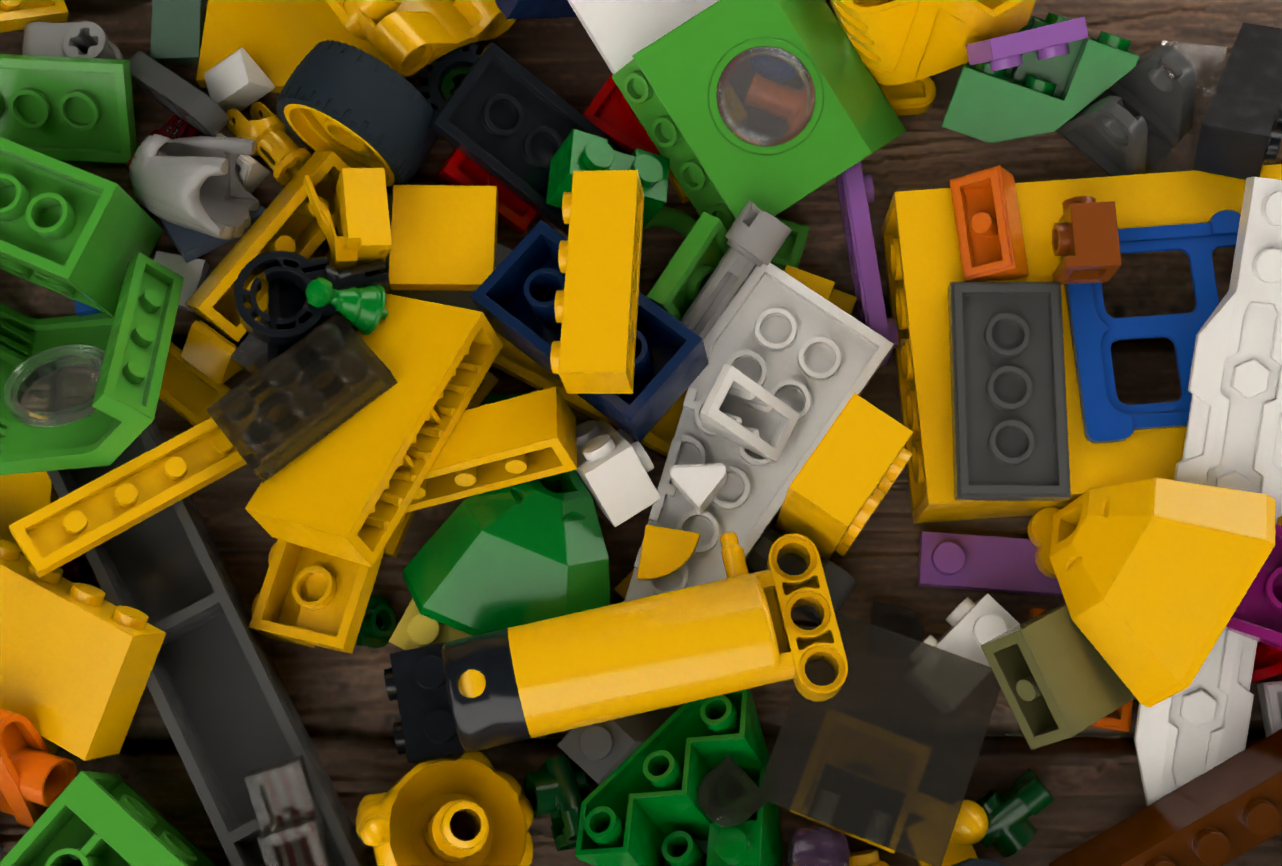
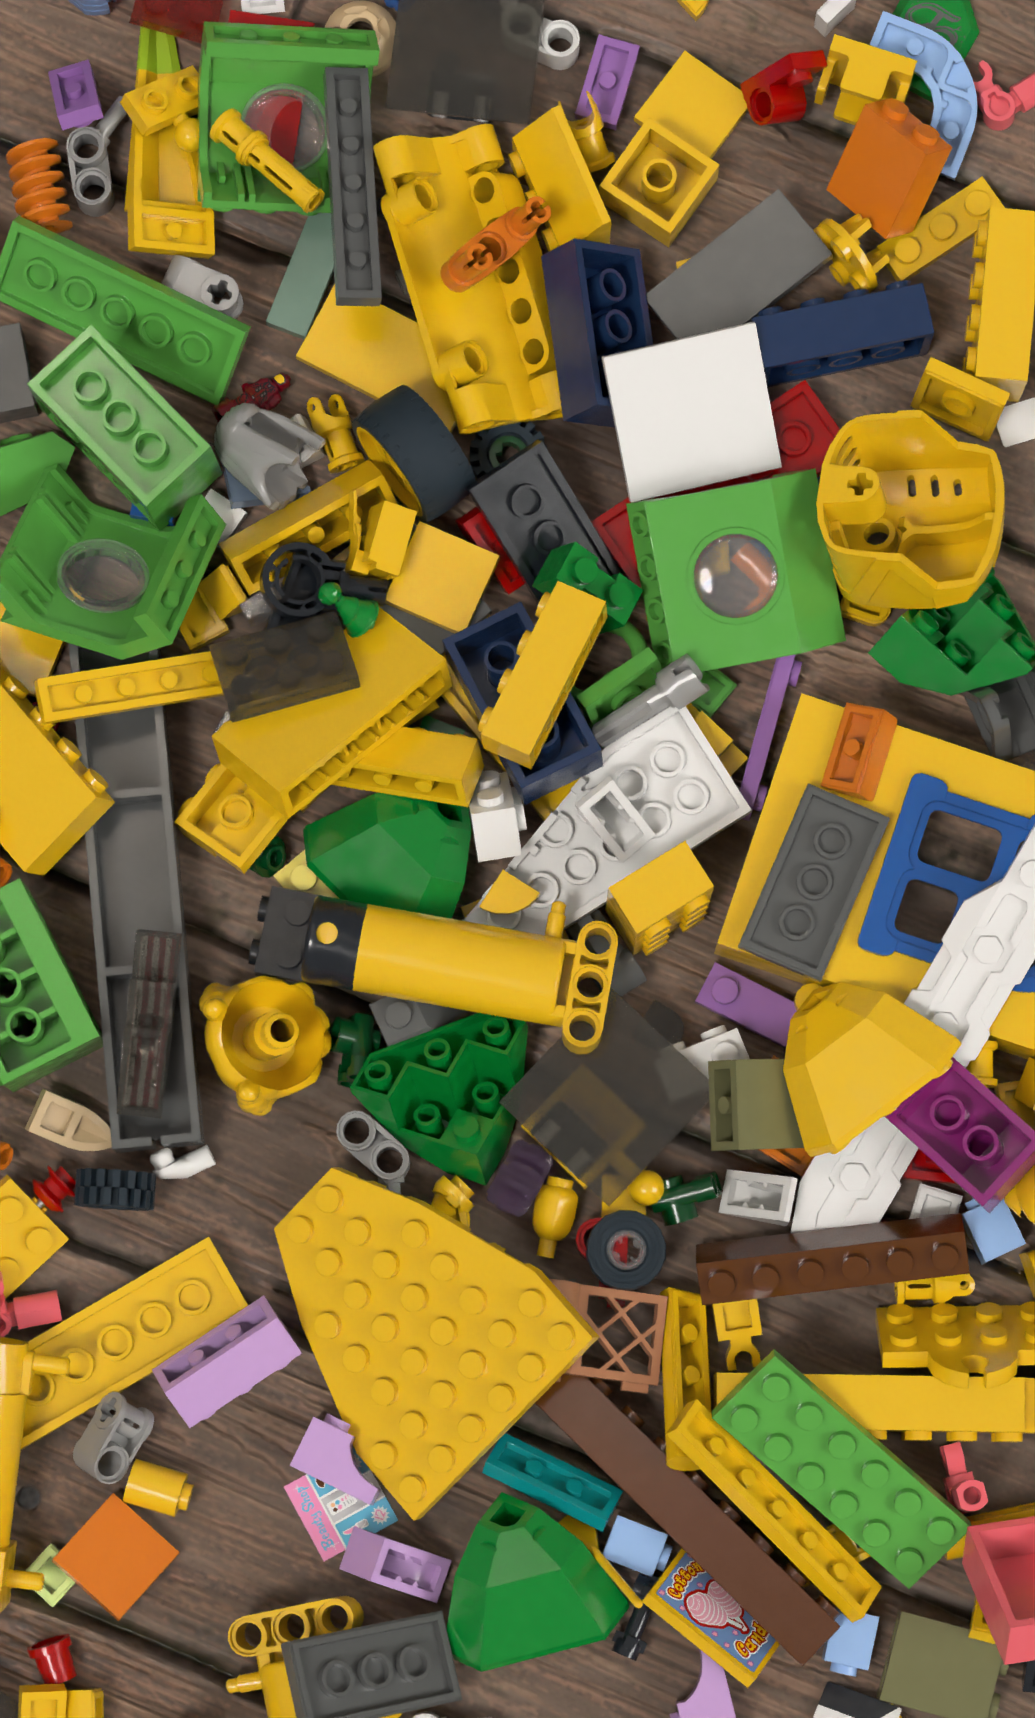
camera: 20 degrees right, 5 degrees up
dark grey beam [130,50,230,137] -> none
white slope [204,47,275,112] -> none
white slope [670,463,726,515] -> none
clear smoke tile [698,755,769,827] -> none
medium lavender plate [966,16,1089,72] -> none
dark orange brick [1052,196,1122,284] -> none
none -> white slope [719,1169,798,1226]

